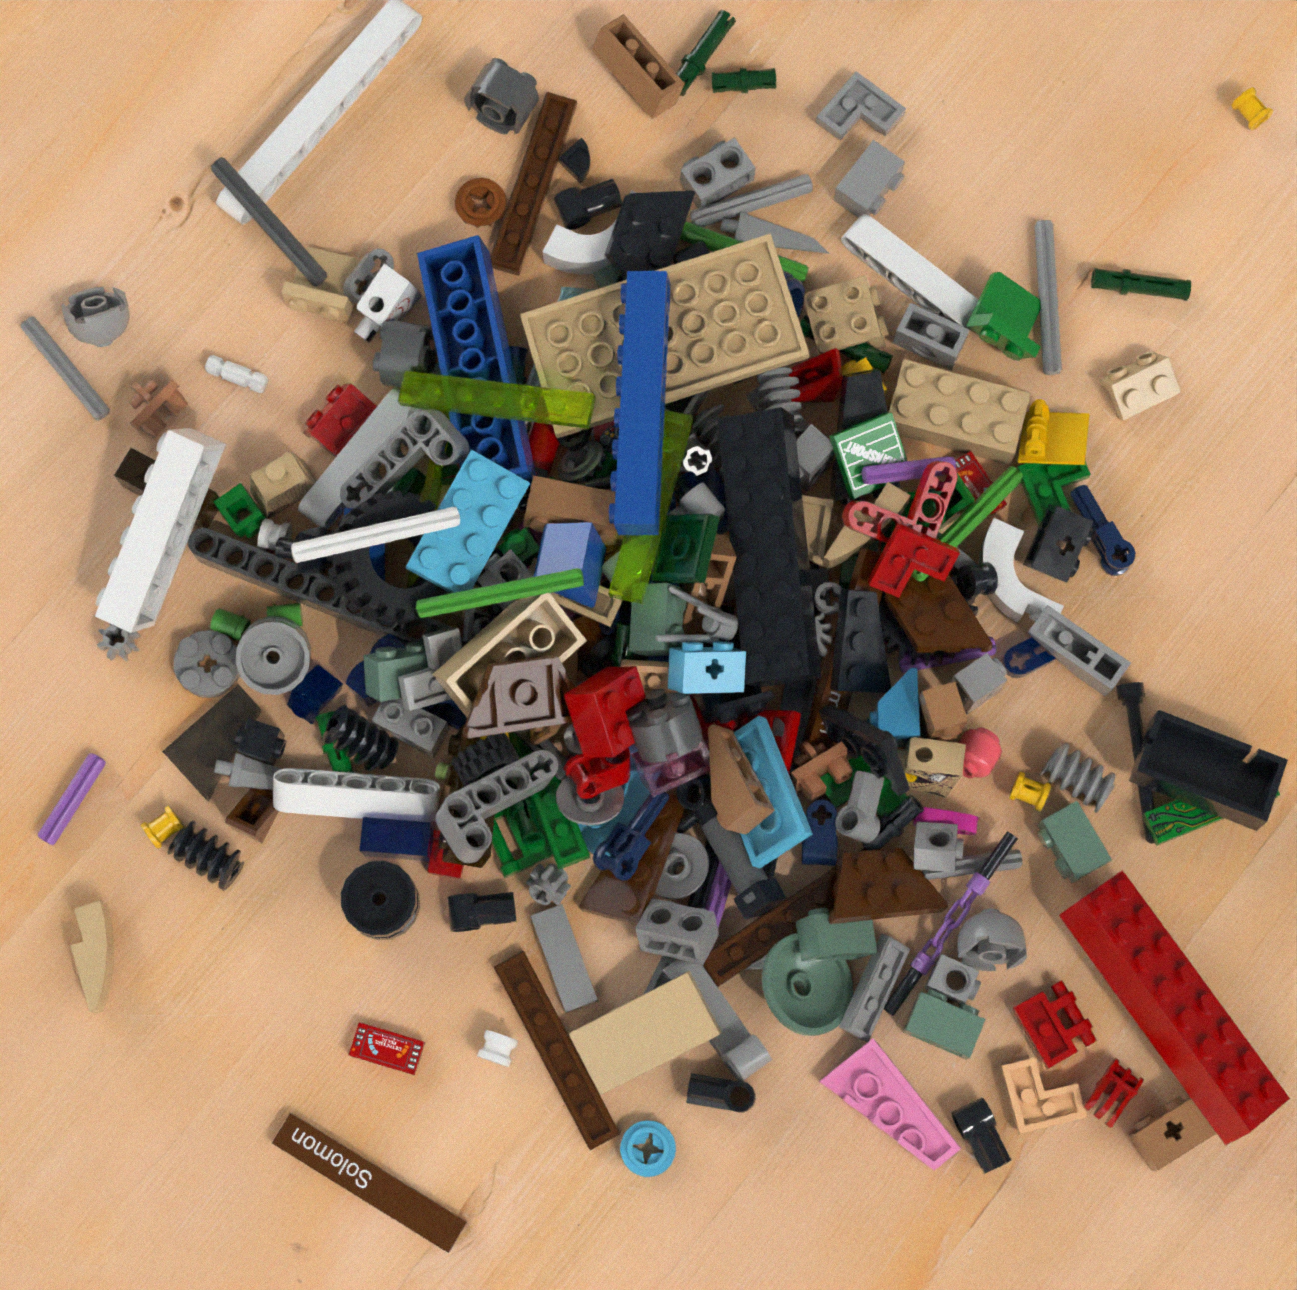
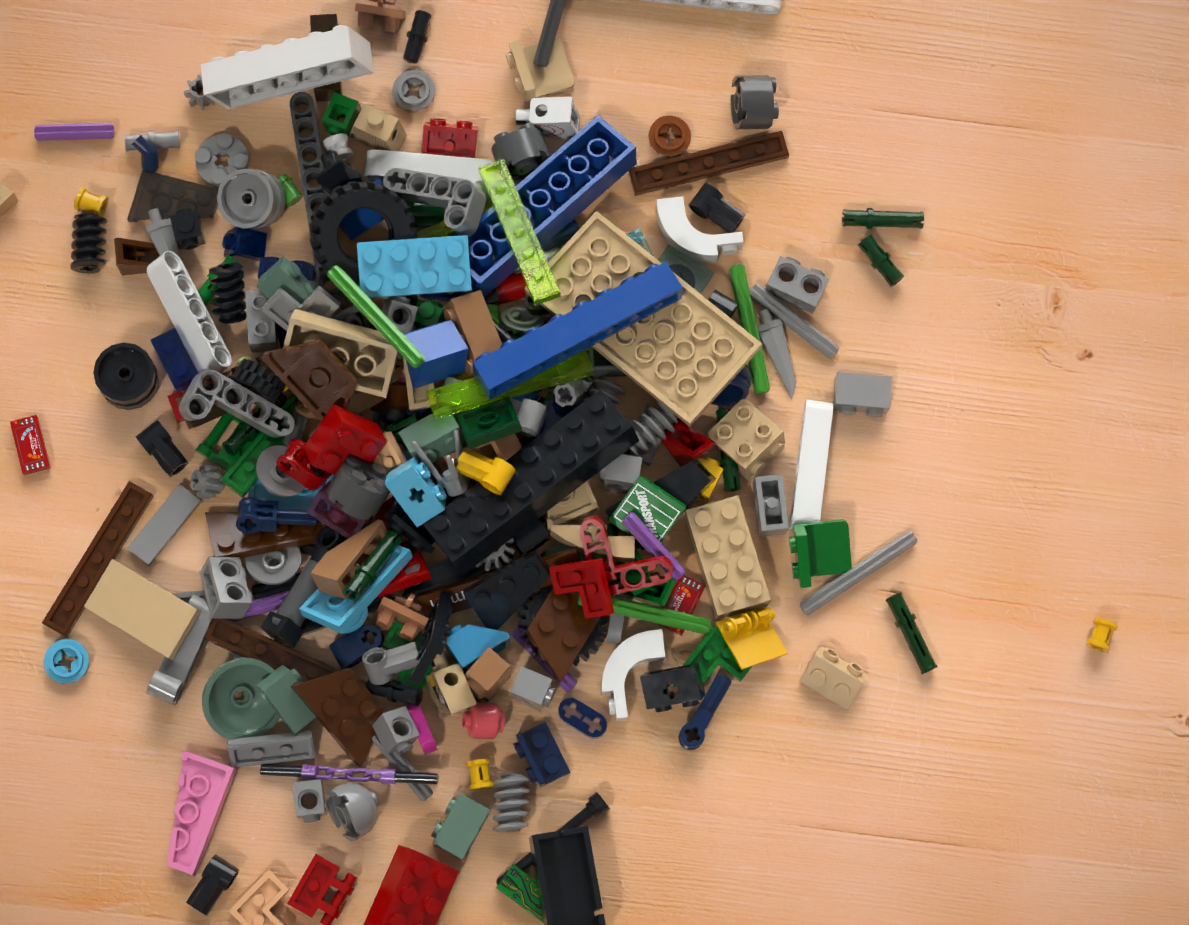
camera: 50 degrees right, 0 degrees up
white axle [205,355,268,393] -> none
bright green piece [210,608,251,640] -> none
white axle [291,507,460,563] -> none
light grey beam [343,249,394,304] -> none
white wheel [477,1030,518,1067] -> none
black tile [558,138,590,184] -> none
medium nougat brick [592,14,685,119] -> none
black wing [604,190,696,280] -> none
black piece [686,1073,756,1113] -> none
light grey bush [814,582,842,615] -> none
light grey plate [816,71,906,141] -> none
sand green brick [903,989,986,1060] -> none
black wheel [957,562,998,598] -> none
light grey slope [1028,605,1131,696] -> none
none -> light grey pin [124,130,180,152]
none -> dark blue arm [131,135,159,174]
none -> dark green pin [343,530,403,601]
none -> light grey gear [393,70,435,112]
none -> black axle [403,10,432,64]
none -> yellow piece [456,449,516,495]
none -> dark blue bracket [513,722,570,788]

